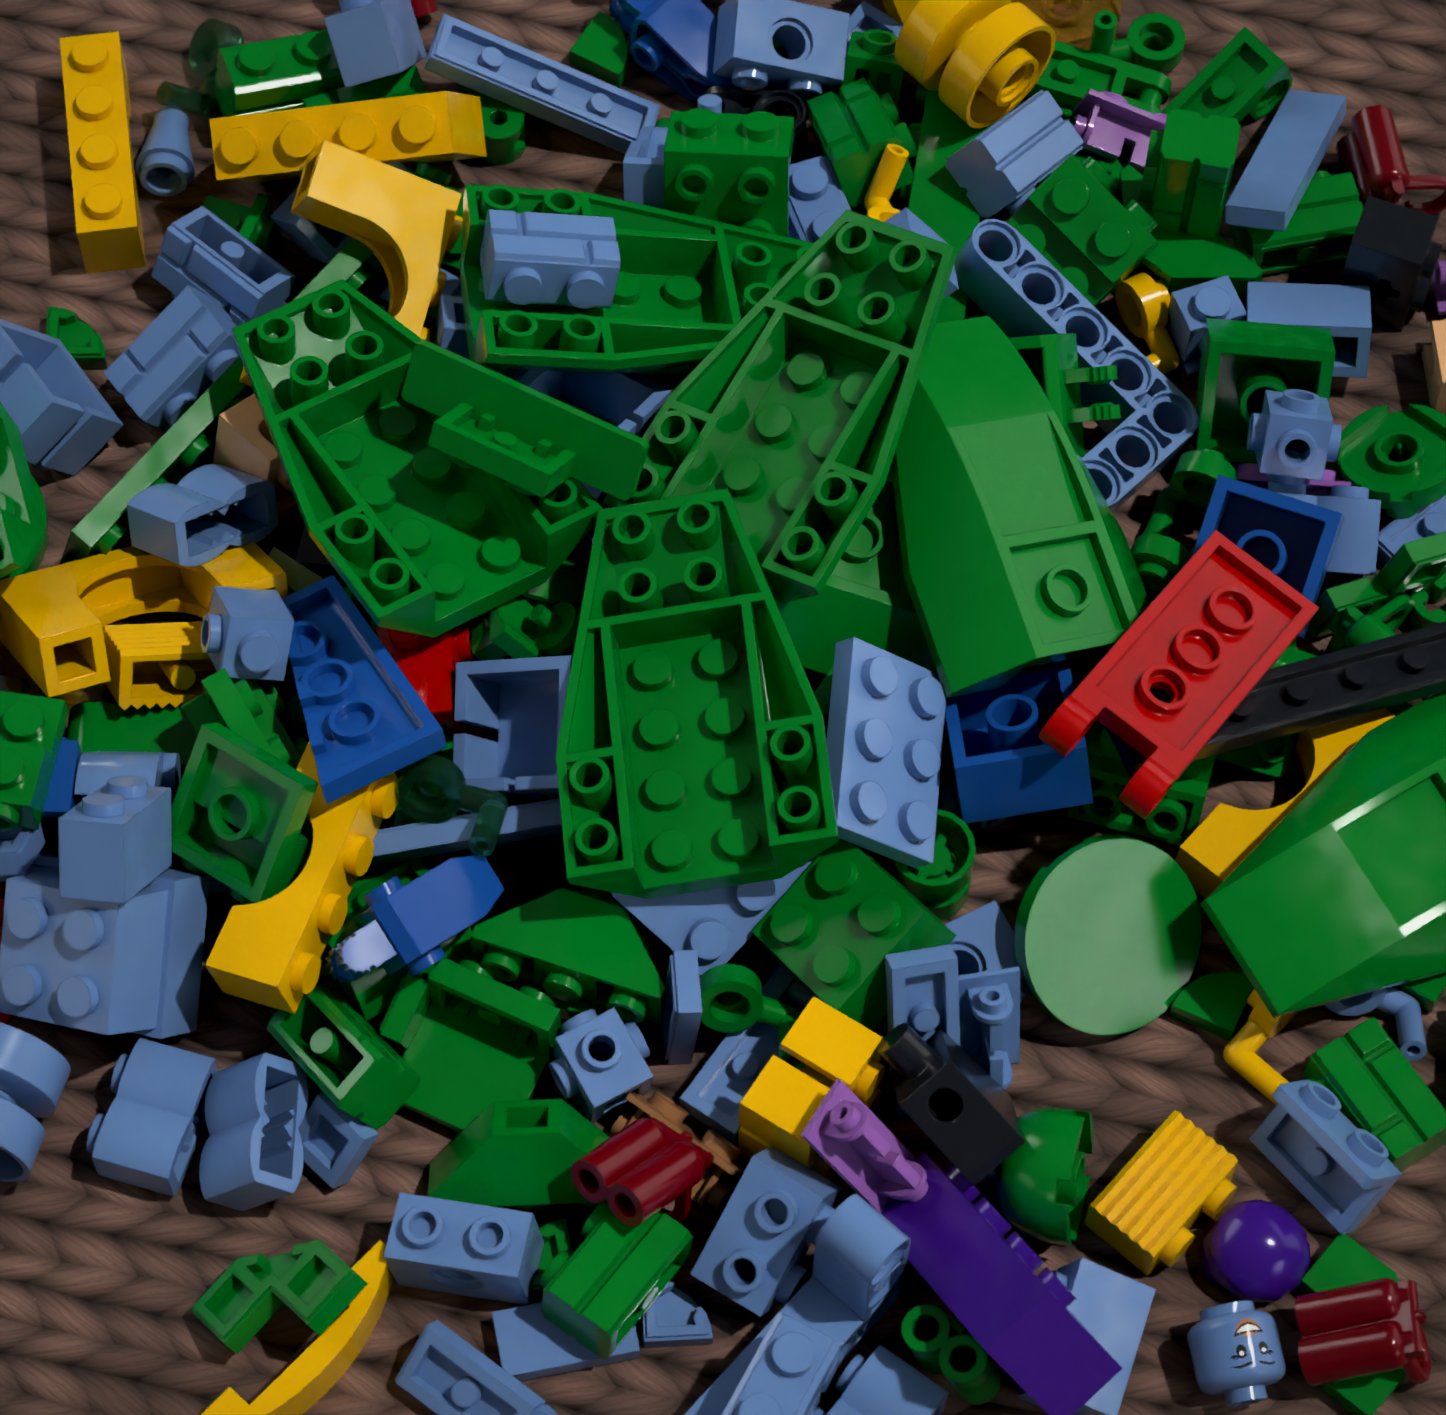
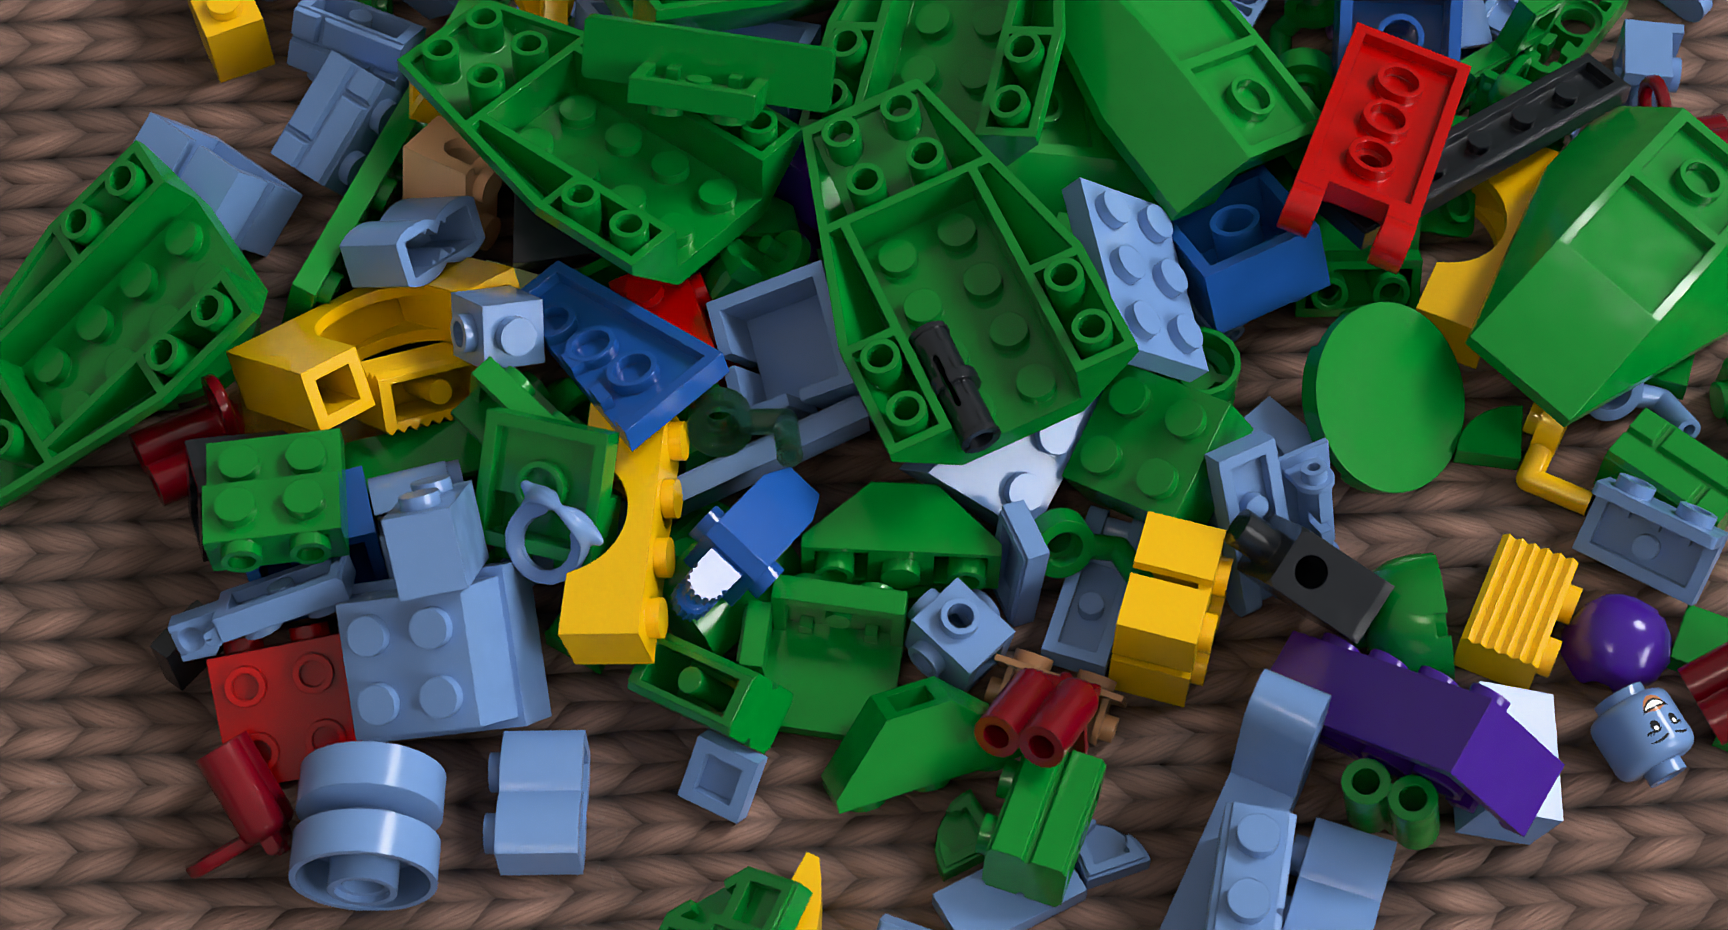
camera: 15 degrees left, 5 degrees down
green tile [46,307,108,369] -> none
medium blue brick [199,1052,308,1212] -> none
medium blue brick [384,1192,544,1305] -> none
medium blue brick [690,1146,841,1317] -> none
medium lavender hinge [800,1079,928,1214] -> none
none -> medium blue piece [505,480,604,585]
none -> black pin [908,321,1001,454]

